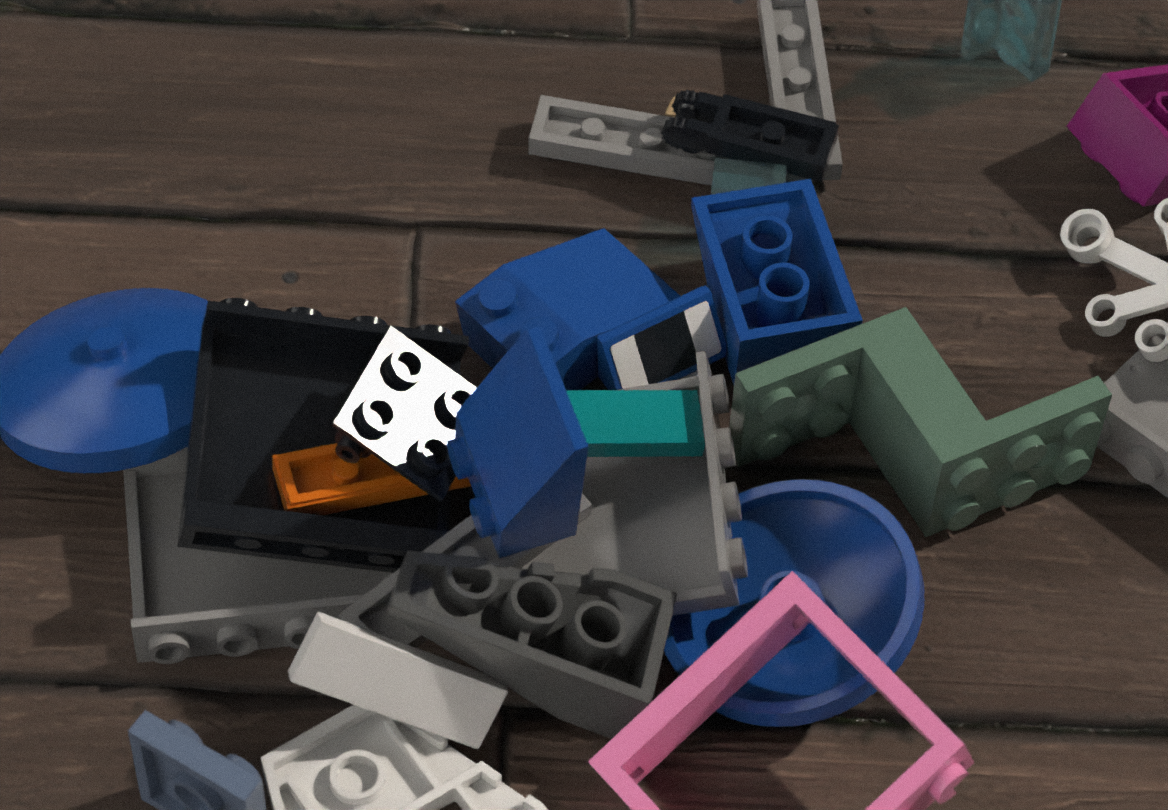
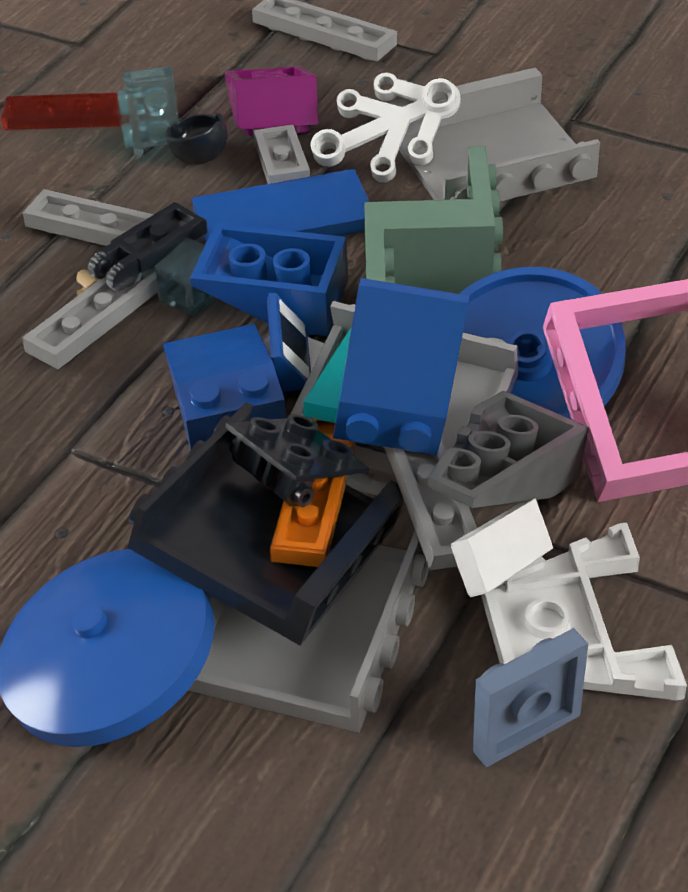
camera: 60 degrees left, 10 degrees down
none -> black hair [165,113,228,164]
none -> blue tile [192,169,369,245]
none -> light grey plate [253,124,310,184]

